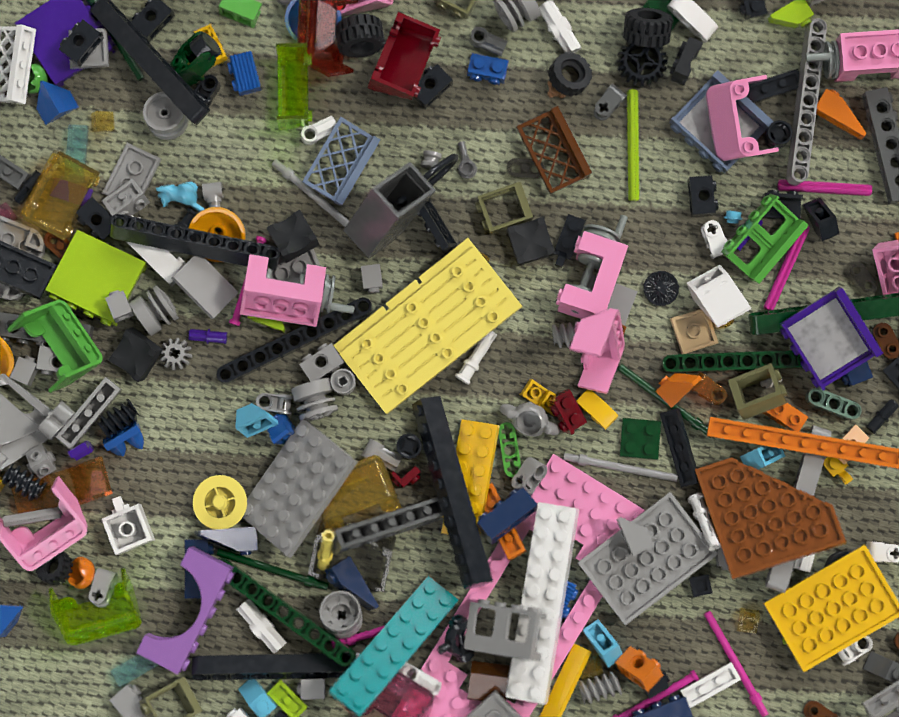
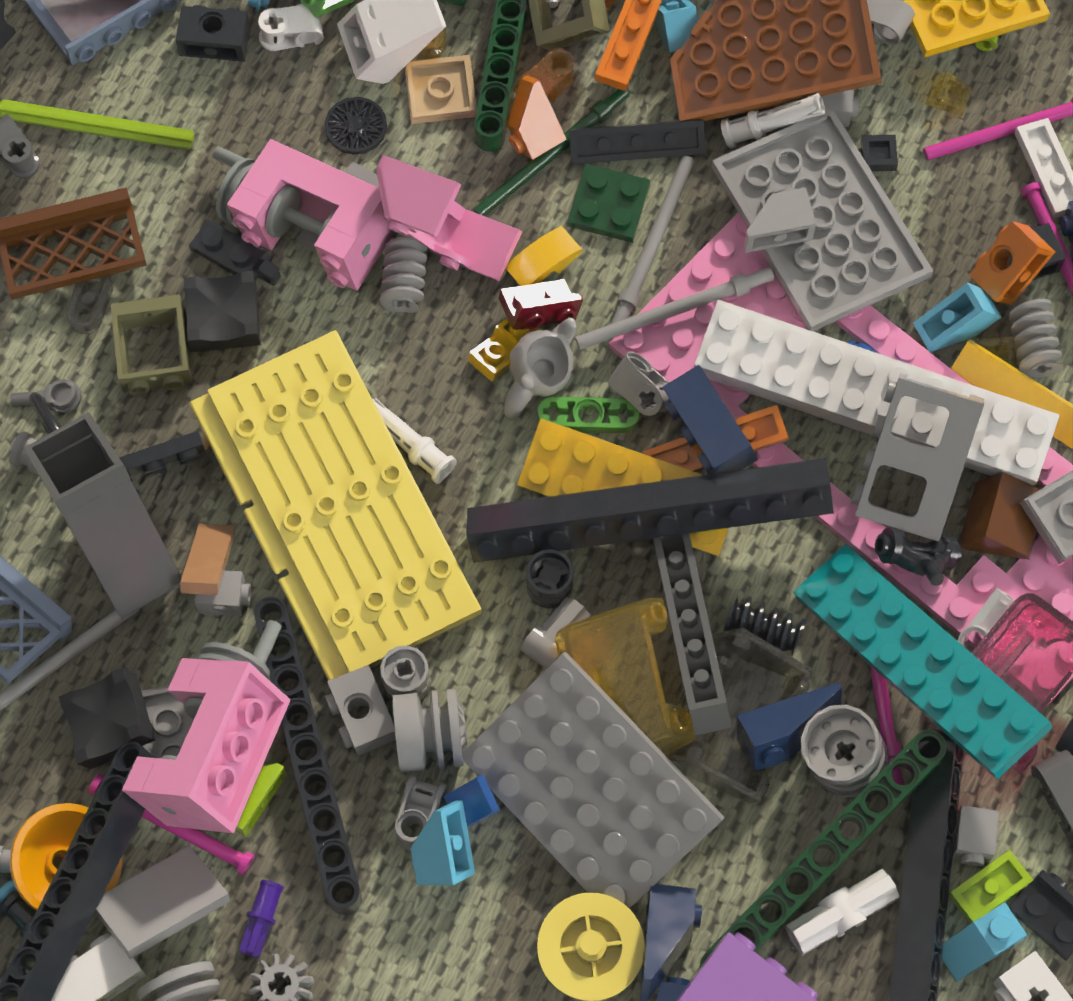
camera: 80 degrees left, 15 degrees down
dark green bar [217,548,329,591] -> none
light yellow pin [317,530,335,571] -> none
dark red bracket [391,466,421,488] -> none
none -> medium nougat tile [180,523,235,595]
none -> light grey bar [575,267,774,350]
none -> black piece [723,595,806,659]

